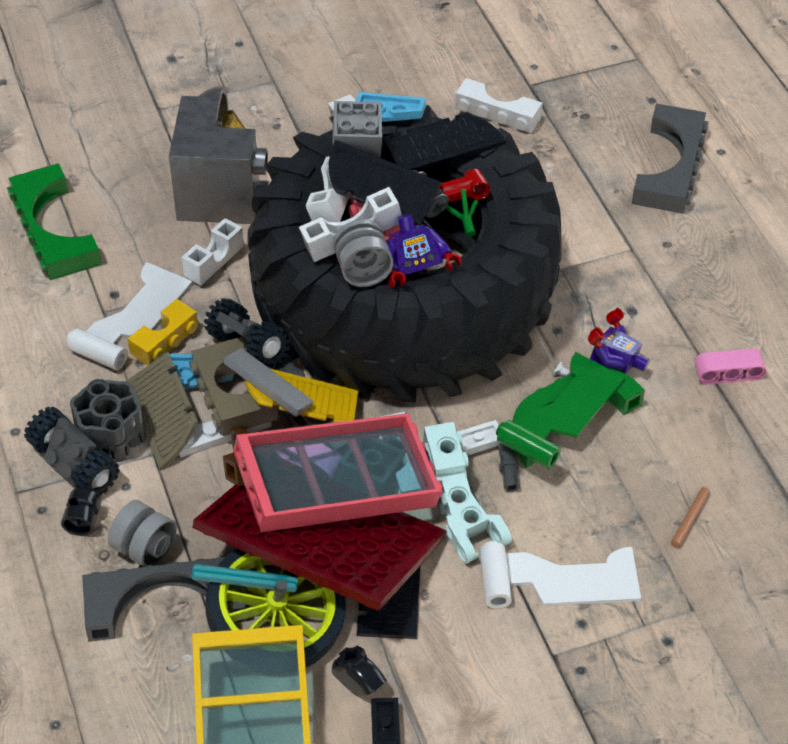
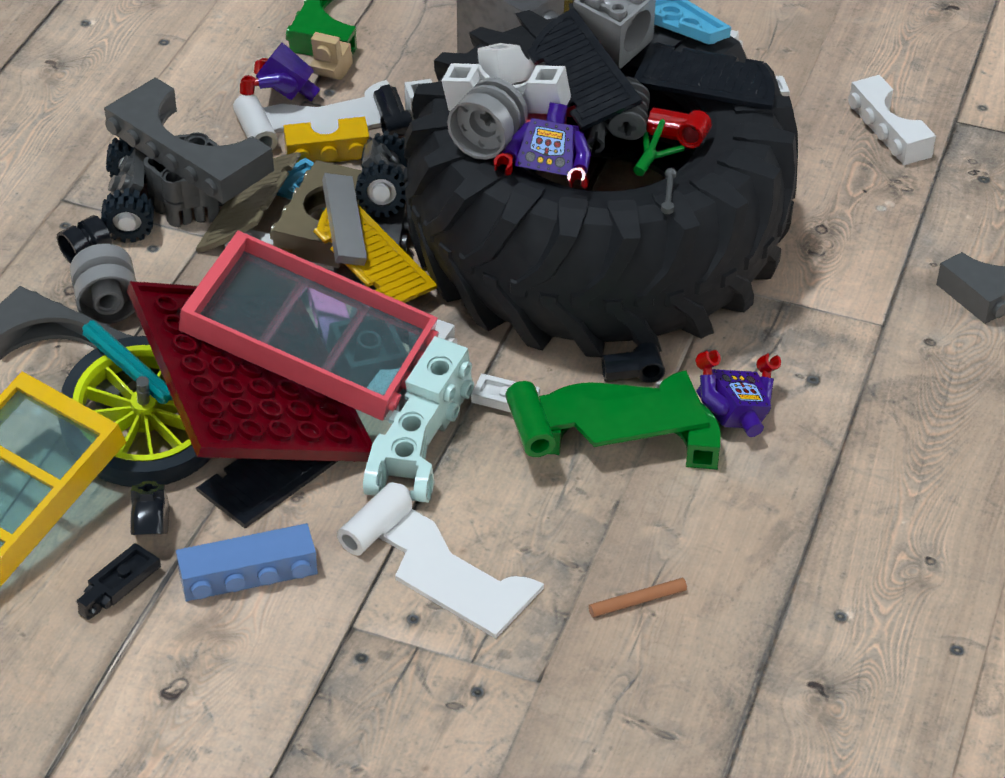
camera: 40 degrees right, 5 degrees down
dark grey pin [498,444,520,492] -> none
bright pink beam [694,349,767,384] -> none
none -> dark grey arch [104,77,274,204]
none -> medium blue brick [176,523,318,601]
none -> dark purple torso [240,42,320,101]
none -> tan brick [309,32,353,80]
none -> black piece [373,84,412,137]
none -> black piece [601,342,665,383]
none -> dark grey hinge [661,168,677,214]

